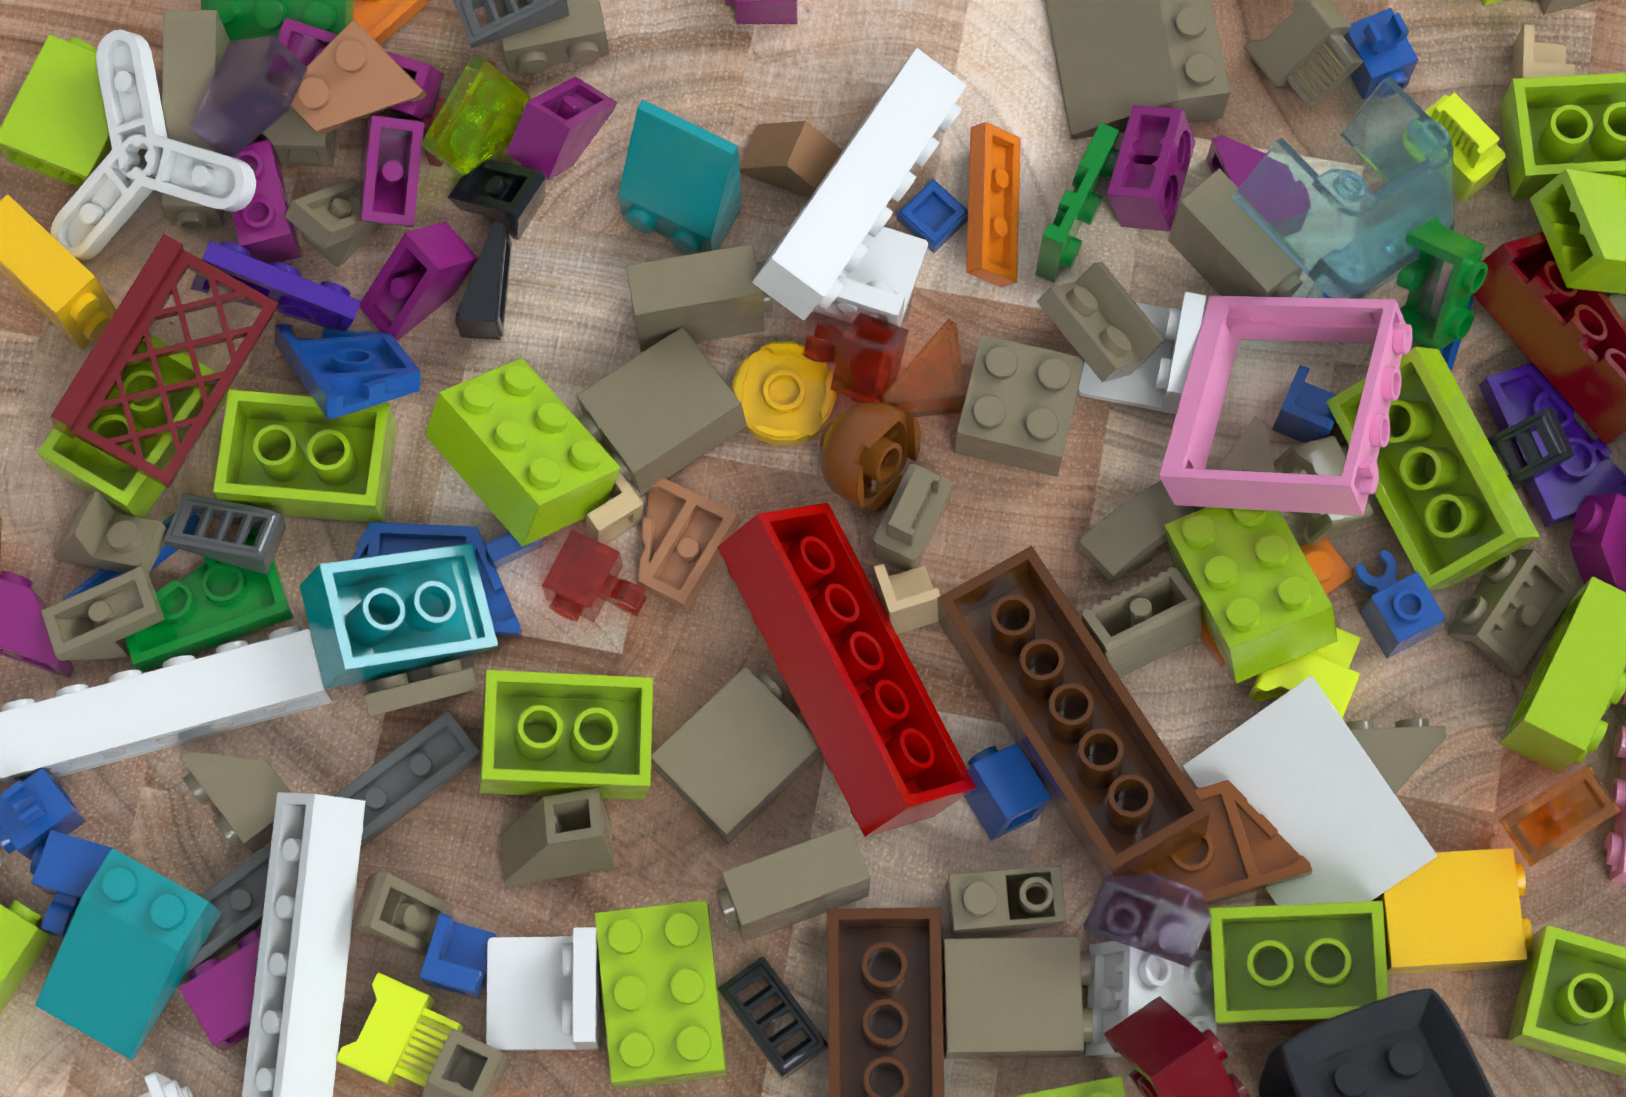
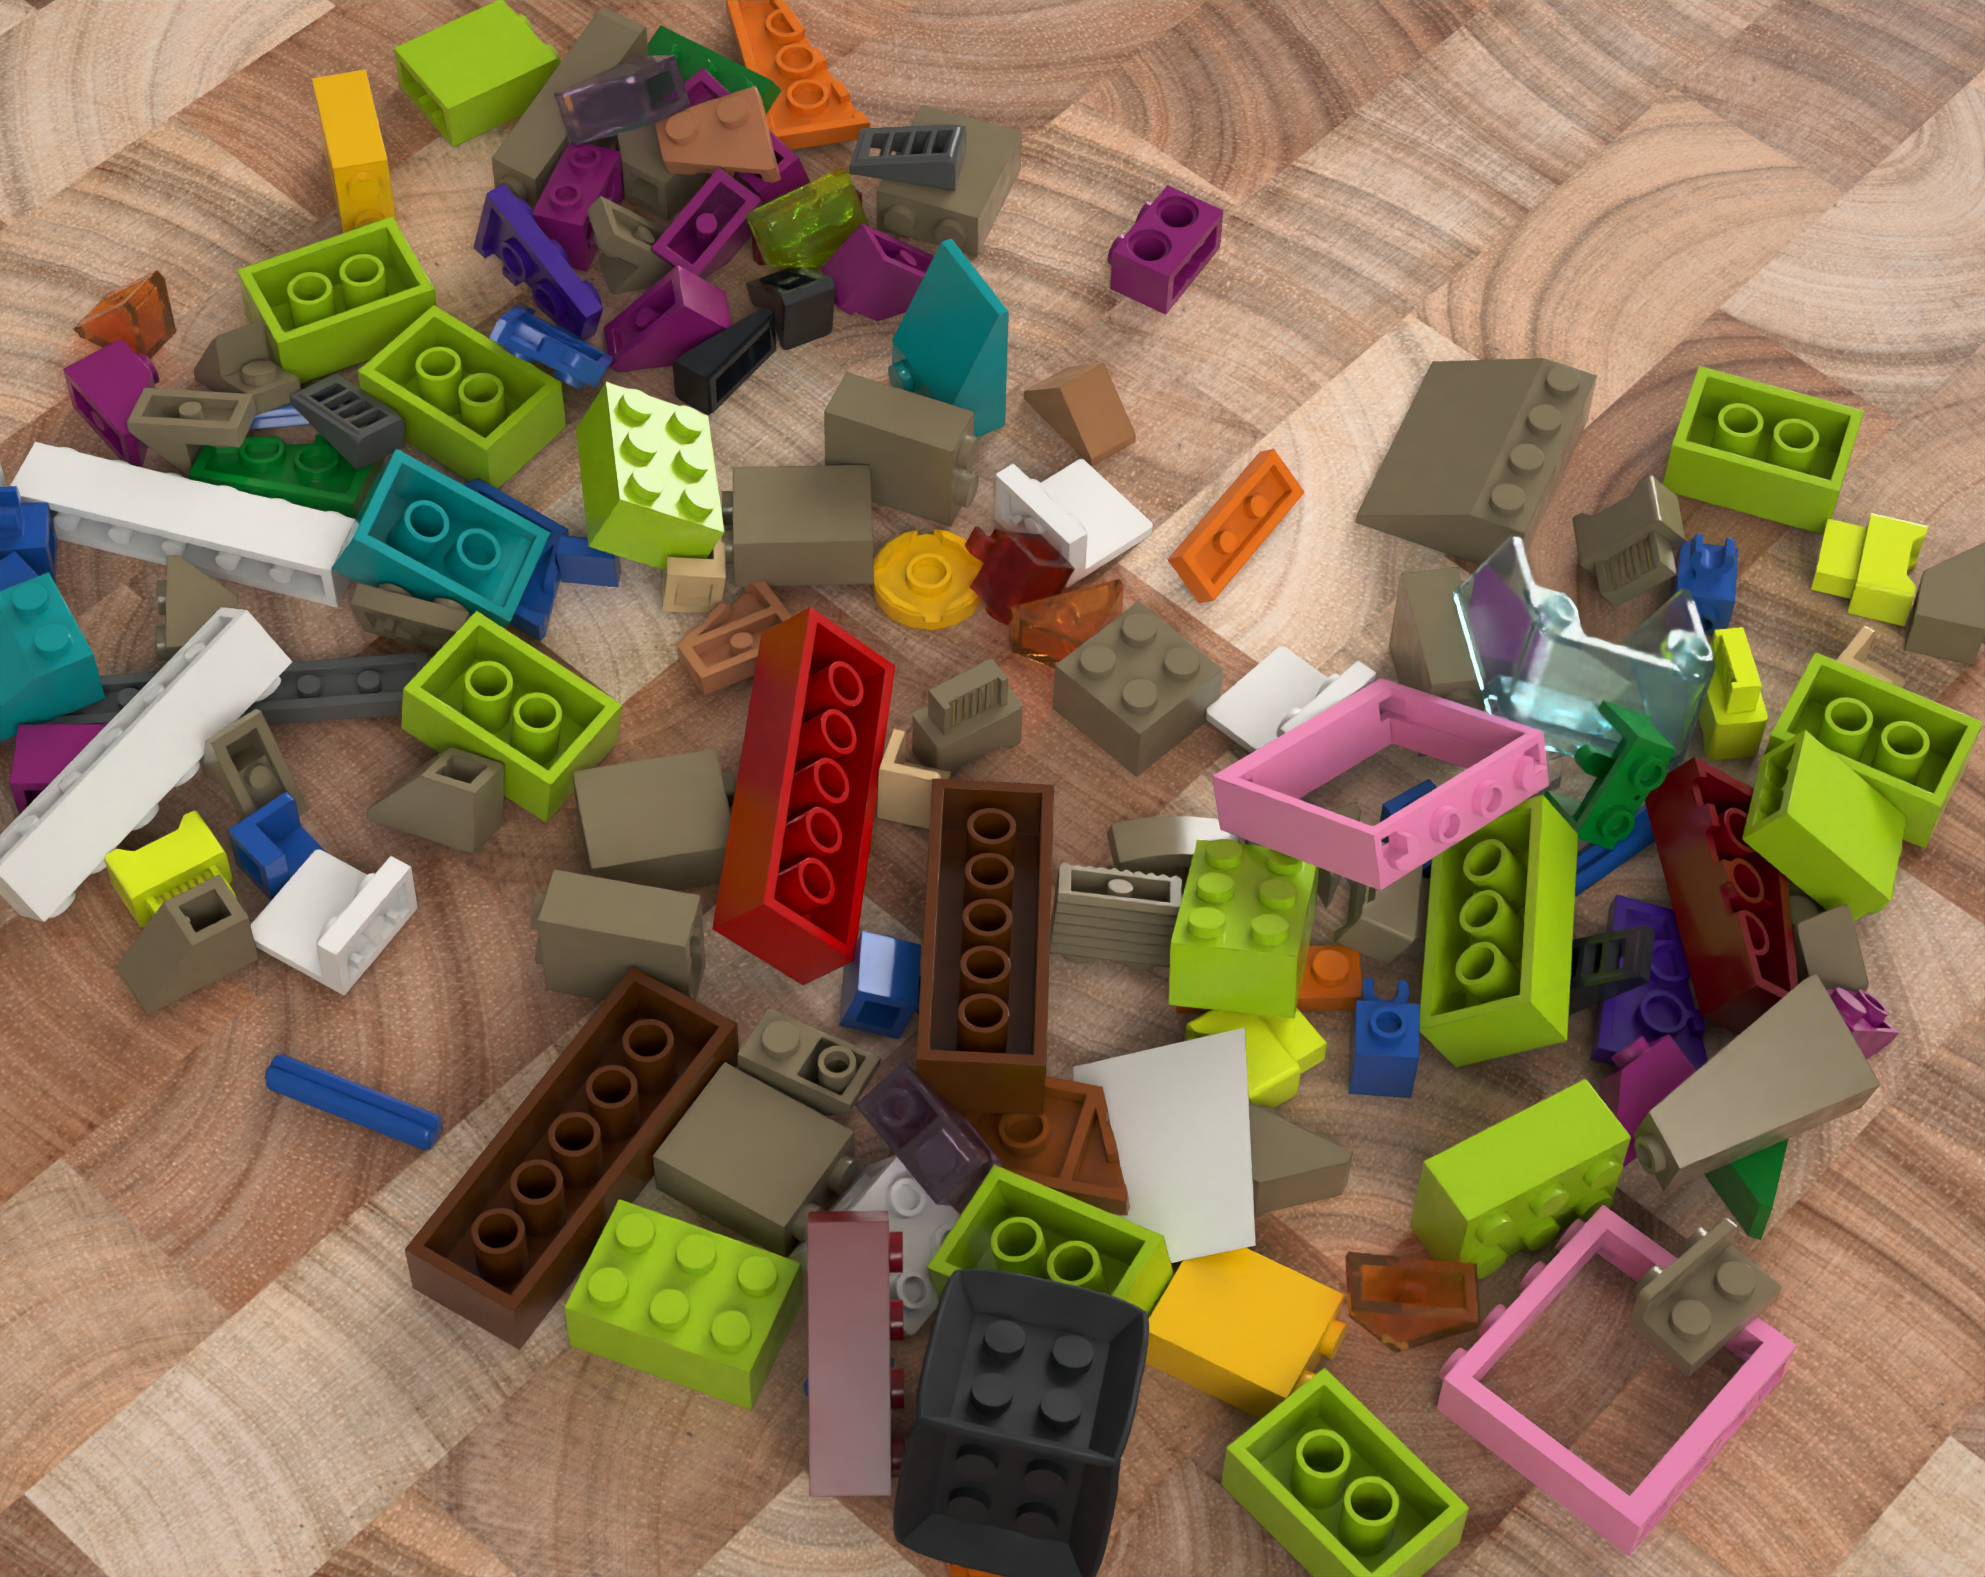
camera: 30 degrees right, 20 degrees down
white piece [50,30,256,261] -> none
dark red fence [51,234,278,488] -> none
clear red brick [542,529,647,622] -> none
lime brick [595,900,727,1090] -> none
black slope [718,956,828,1081] -> none
white brick [752,48,967,321] -> none
dark orange cylinder [820,402,921,512] -> none
blue tile [897,179,968,253] -> none
green wing [1035,122,1120,283] -> none
dark tan bracket [1037,262,1164,383] -> none
magenta brick [1107,105,1196,232] -> none
dark tan bracket [1448,549,1577,675] -> none

